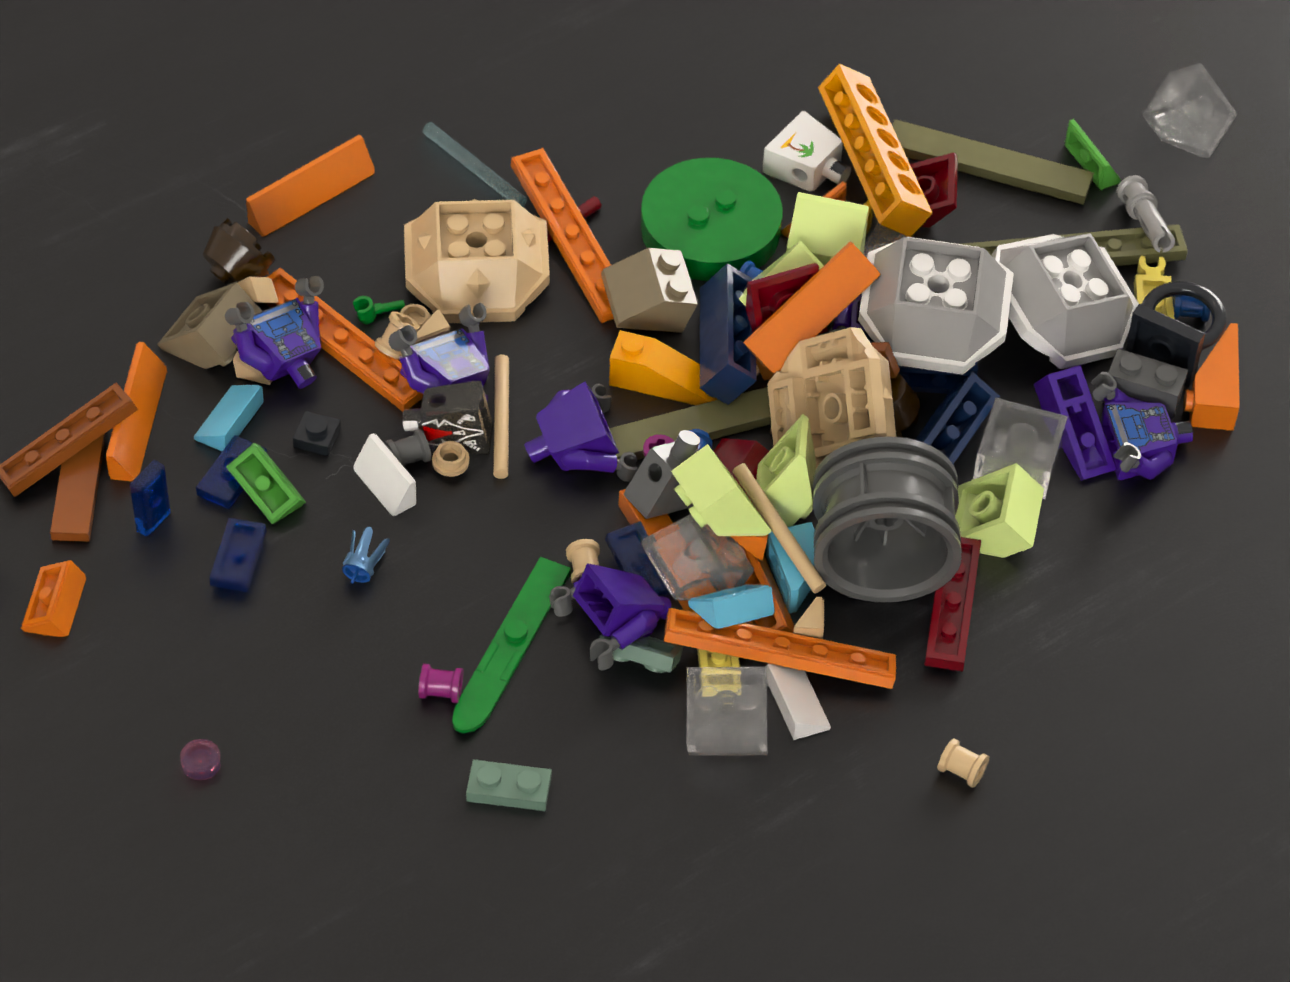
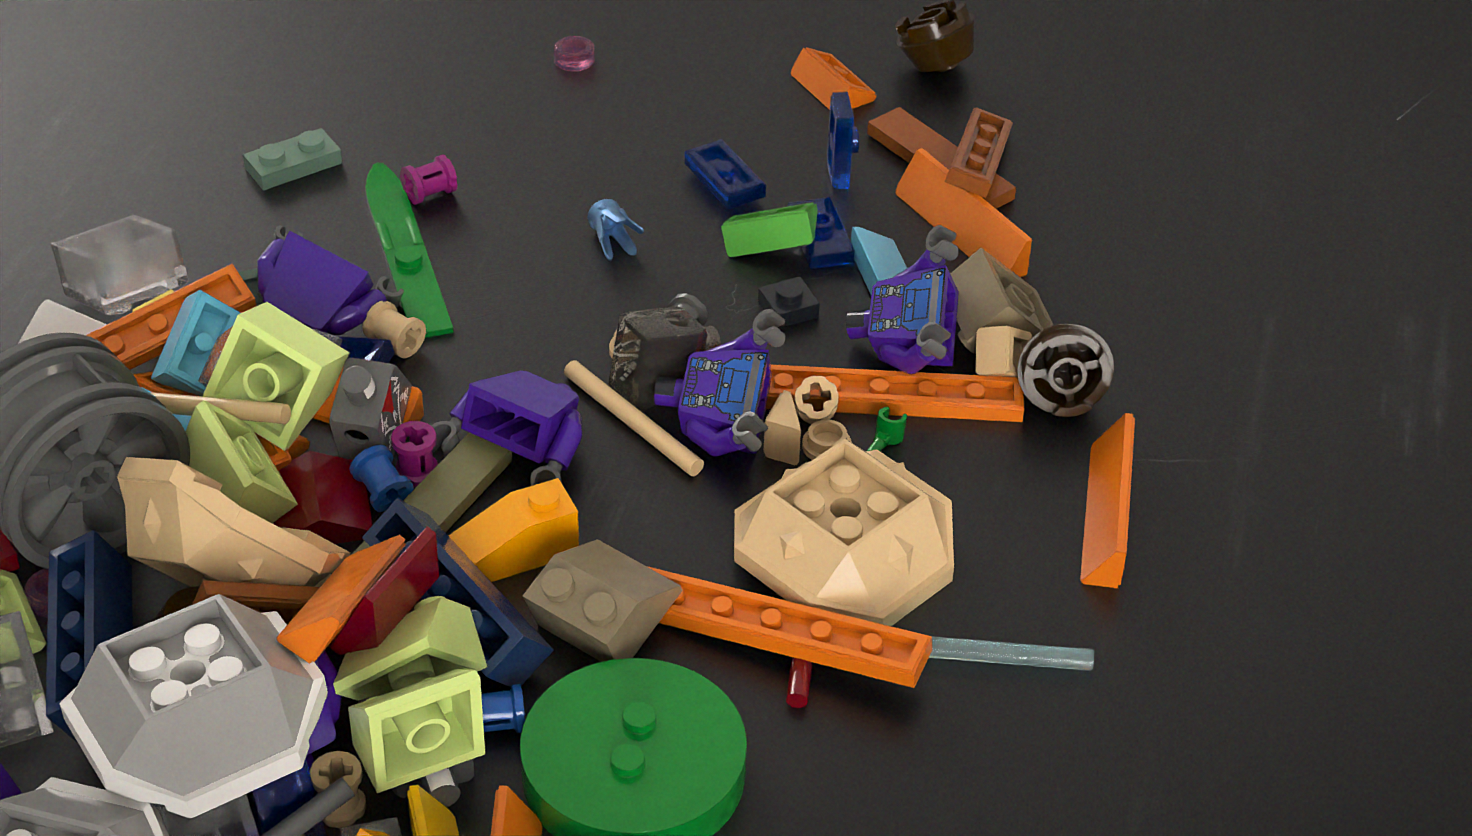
camera: 140 degrees right, 10 degrees down
white slope [354,433,416,516] -> none

